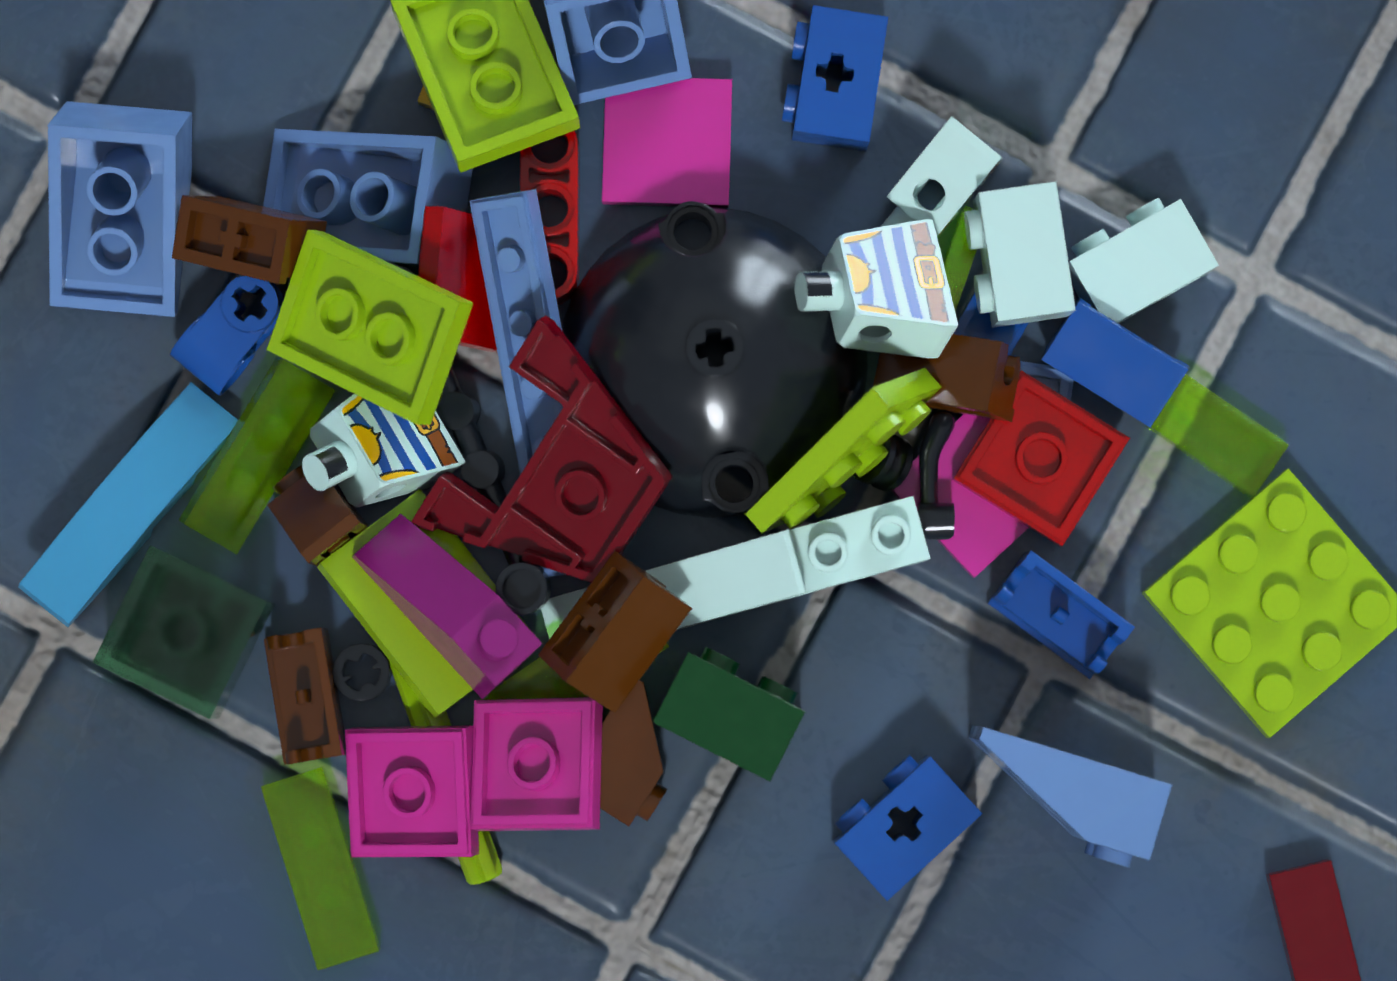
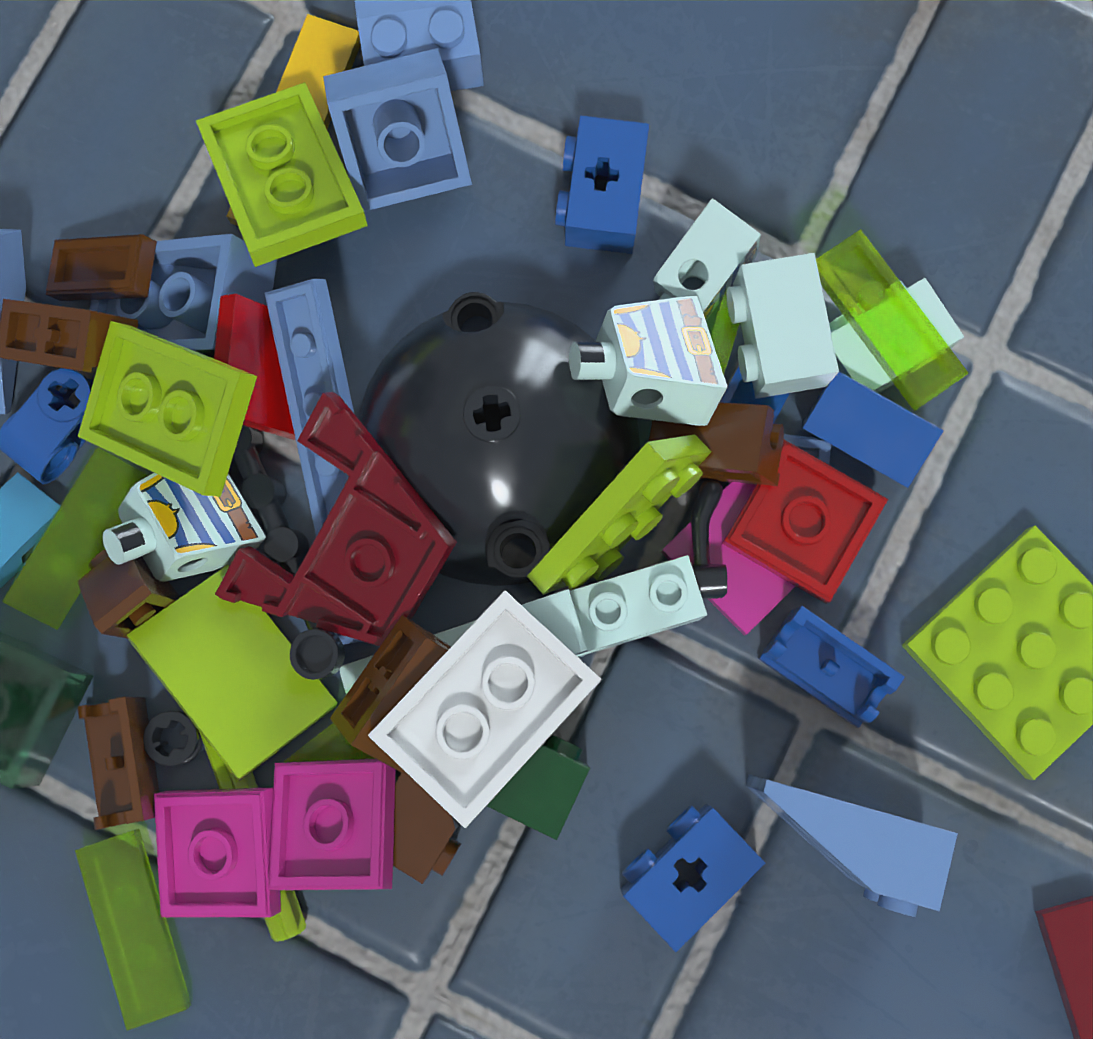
camera: 10 degrees right, 5 degrees down
magenta slope [352,514,543,699] -> none
red beam [520,131,580,305] -> none
dark pink tile [602,78,732,208] -> none
black bush [853,435,913,492] -> none
clear neon green tile [1146,374,1289,498] -> none
none -> reddish brown tile [46,234,157,301]
none -> white plate [368,591,601,828]
none -> clear neon green tile [816,229,969,412]

